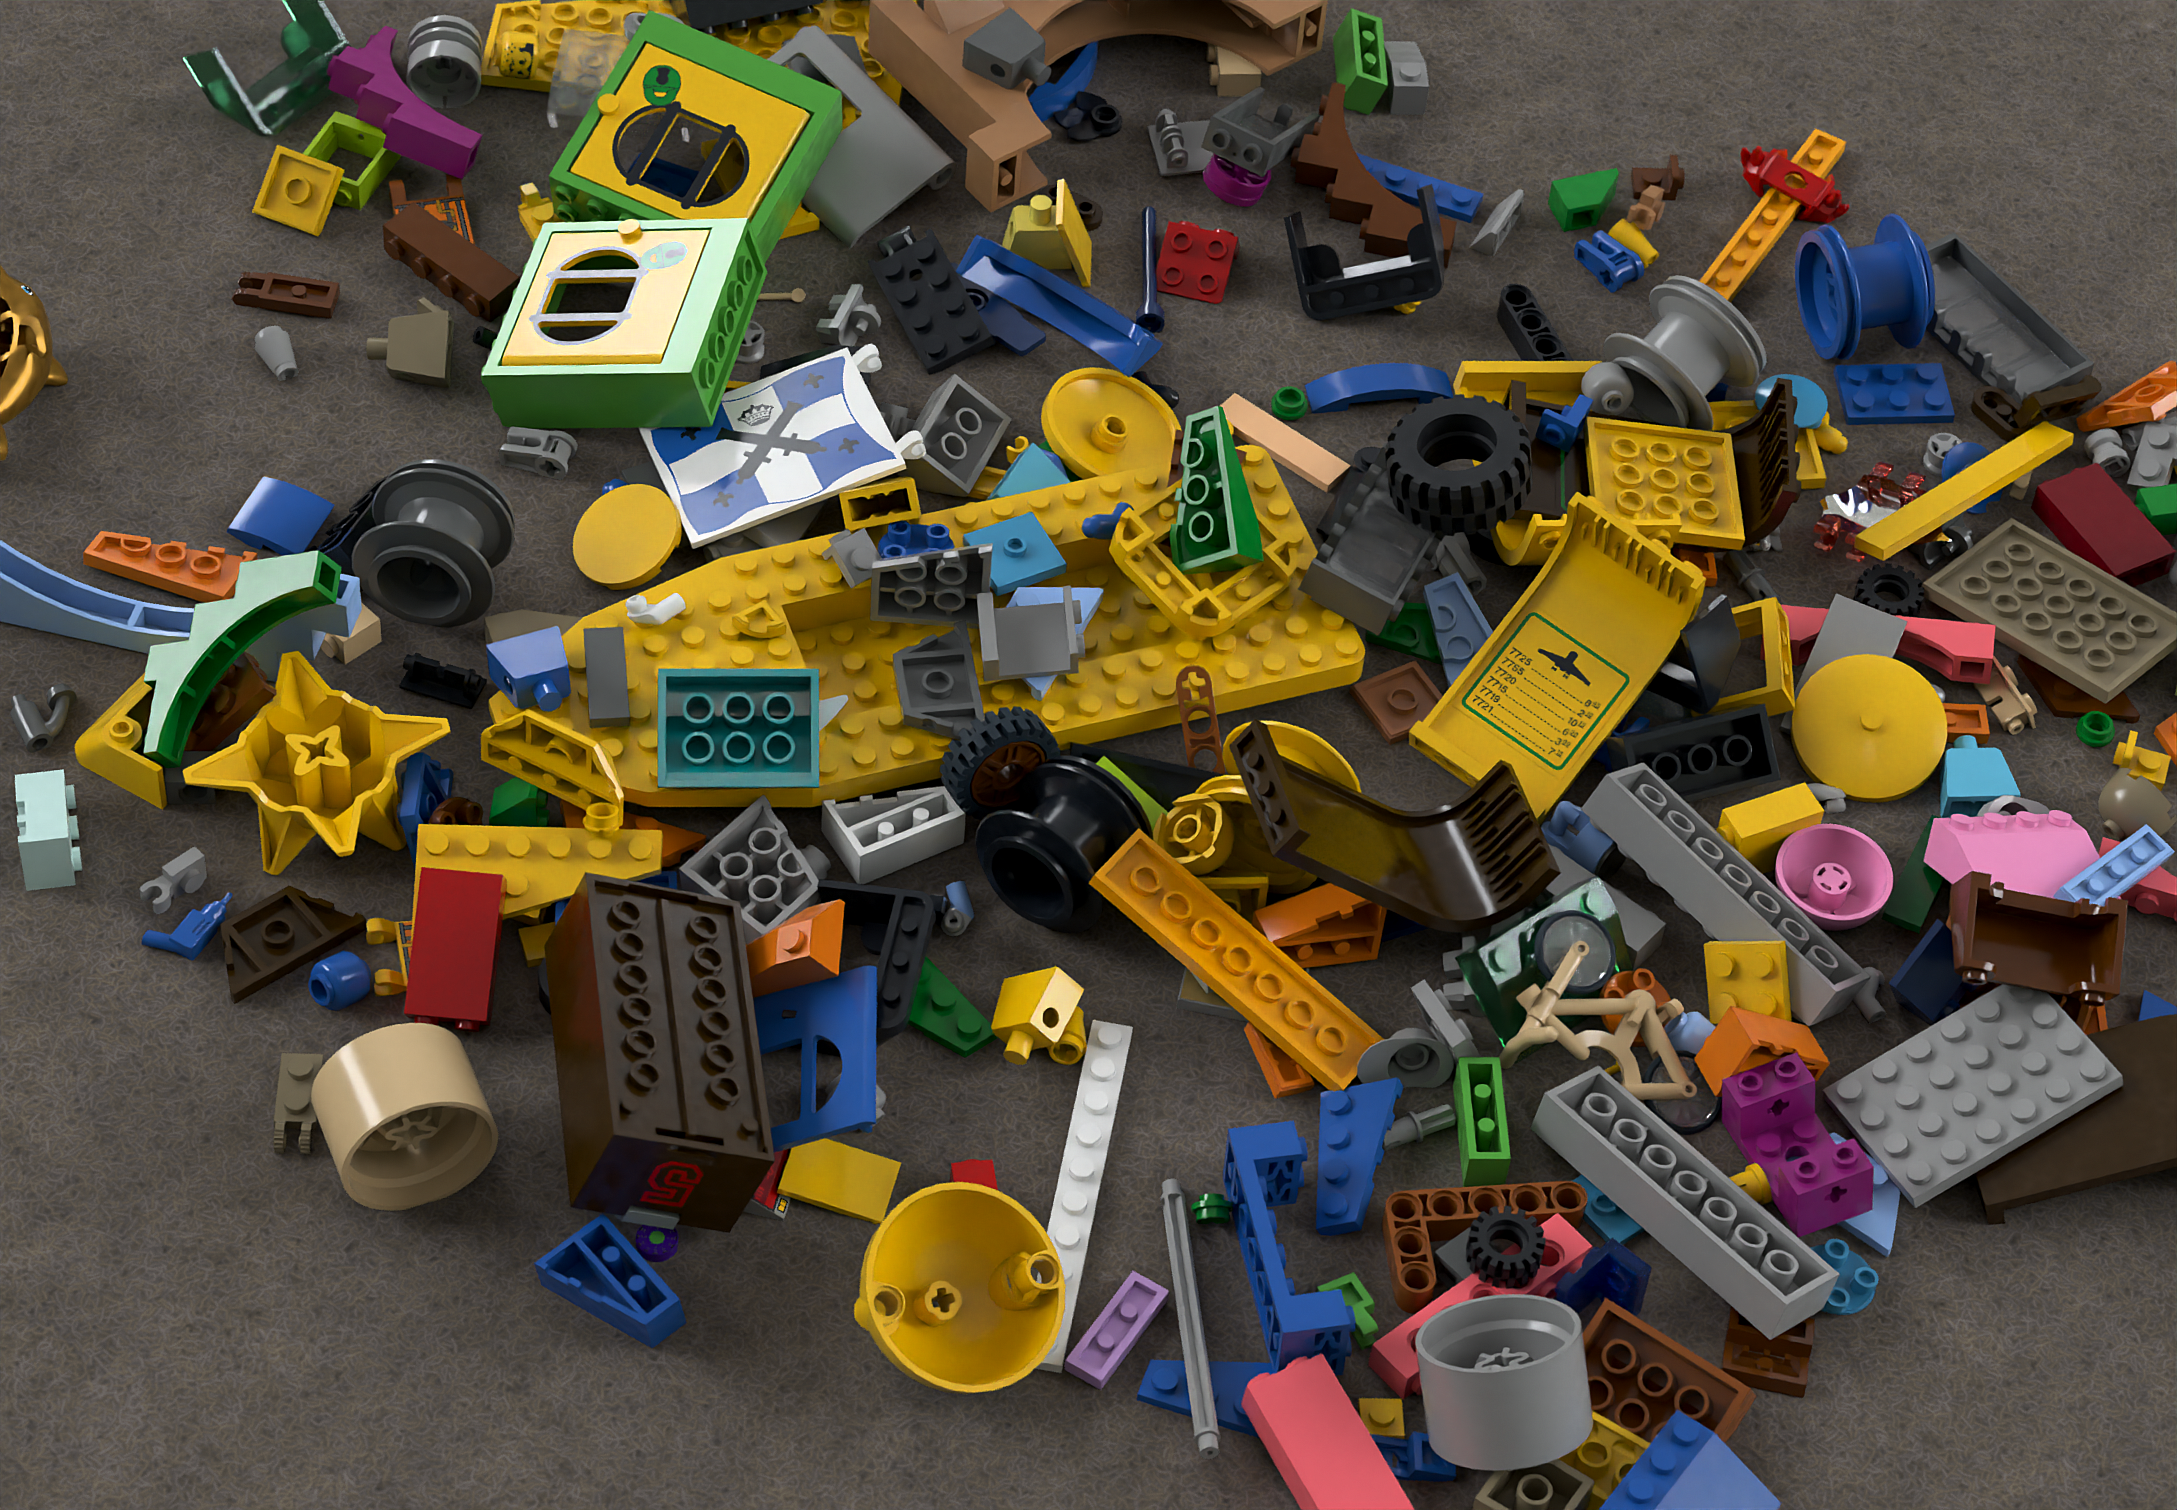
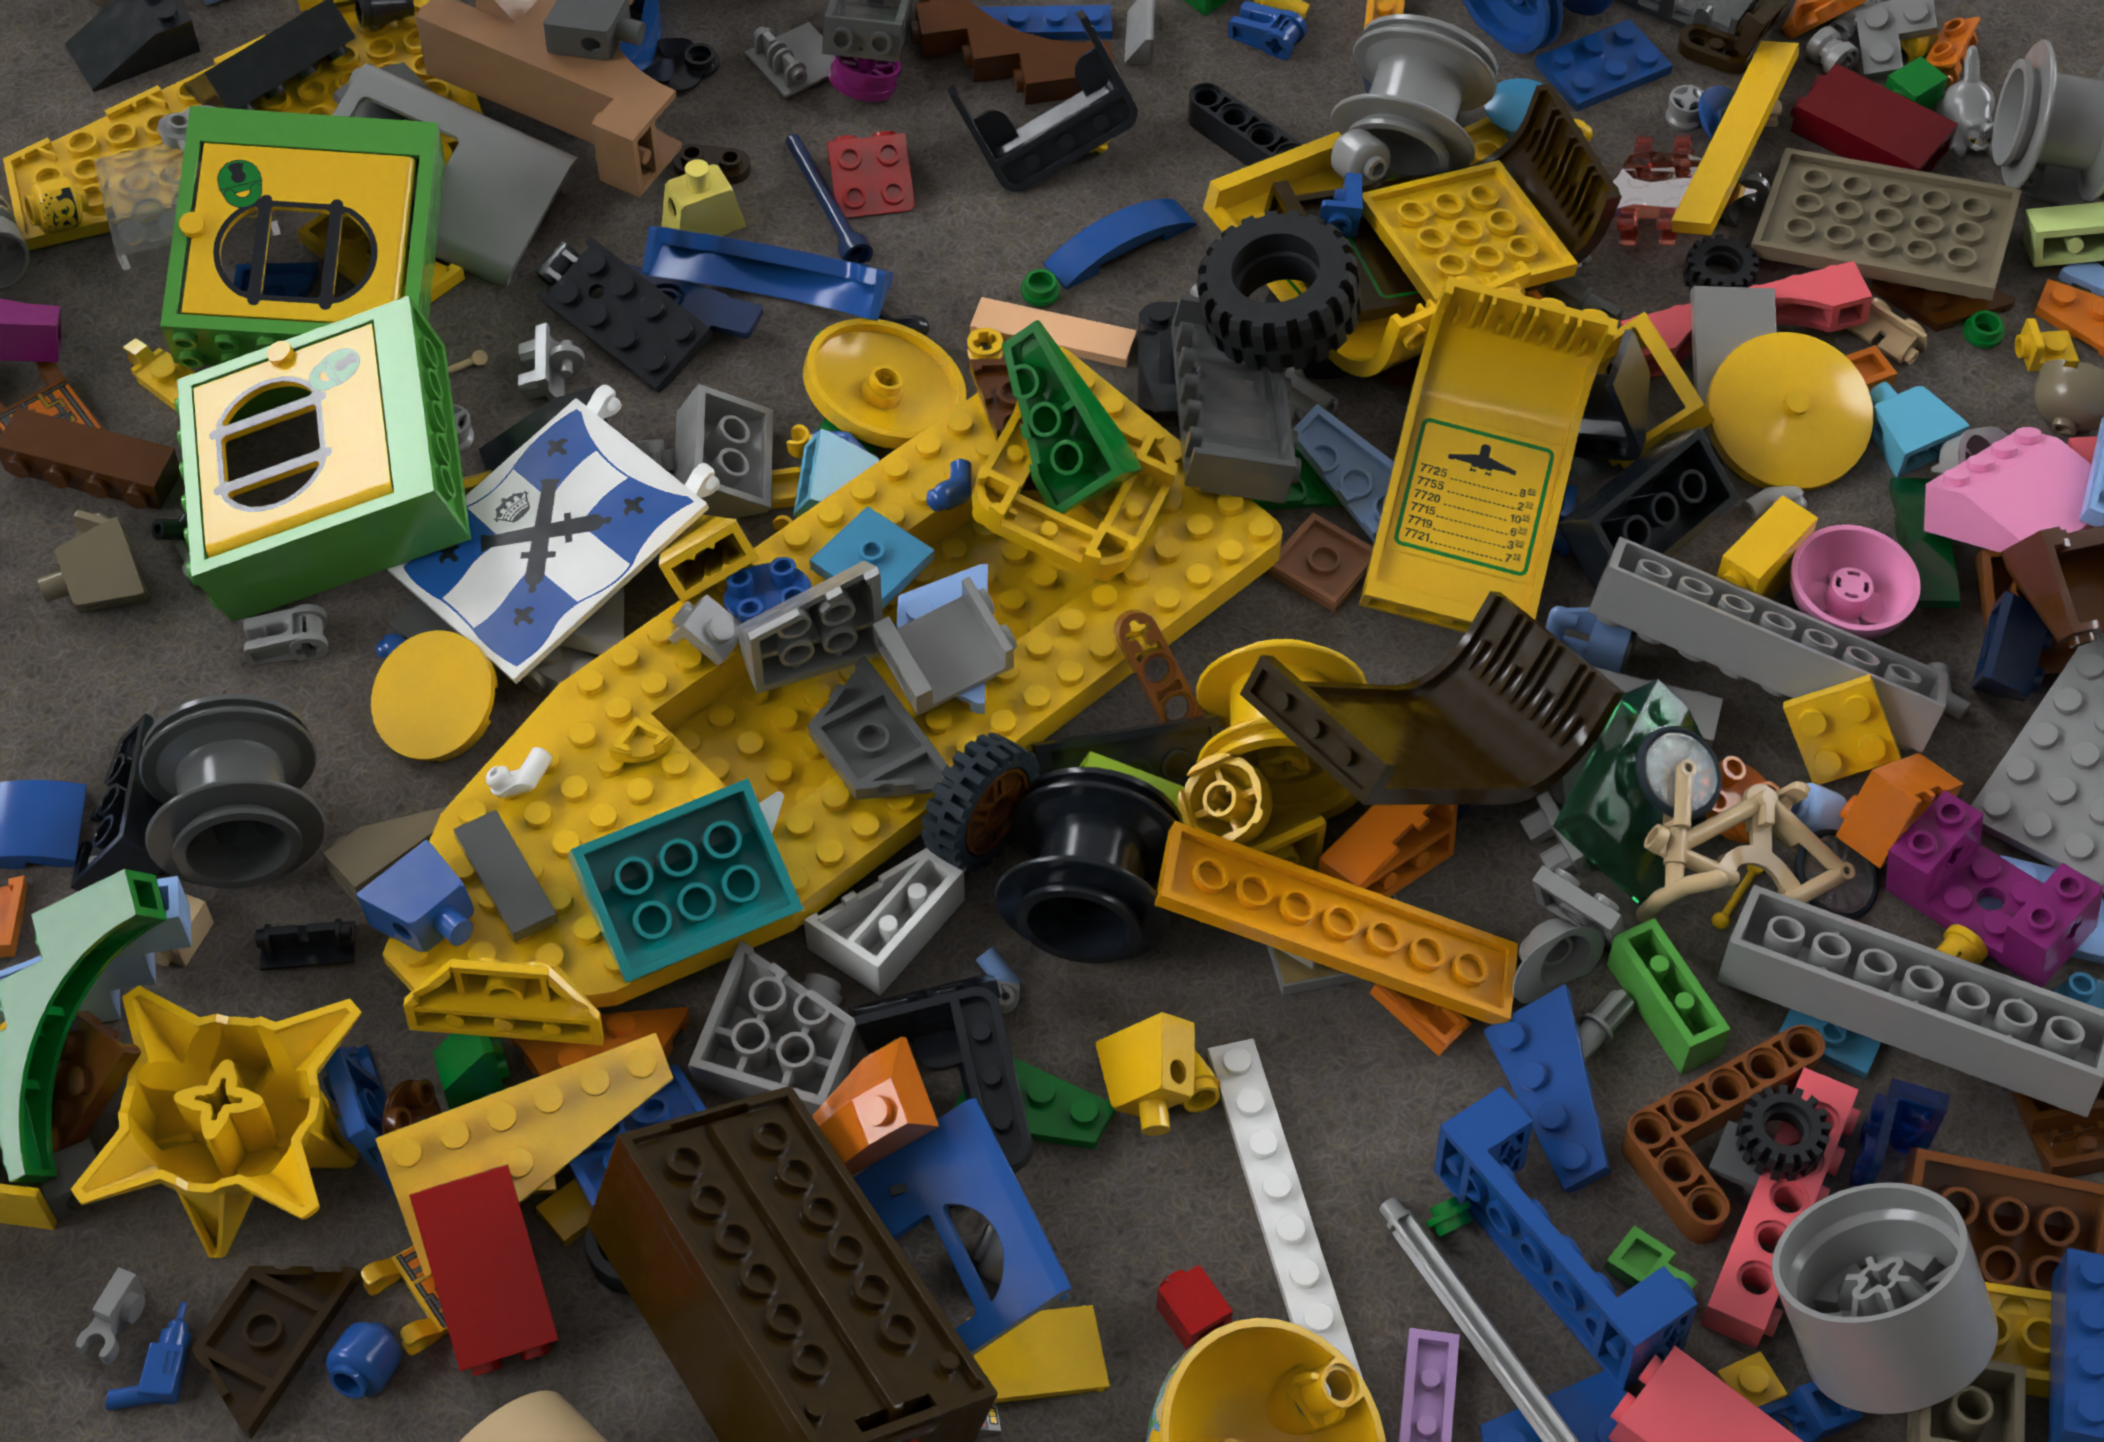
camera: 20 degrees left, 5 degrees up
yellow plate [583,802,623,838] -> none
yellow piece [1056,179,1092,287] -> none

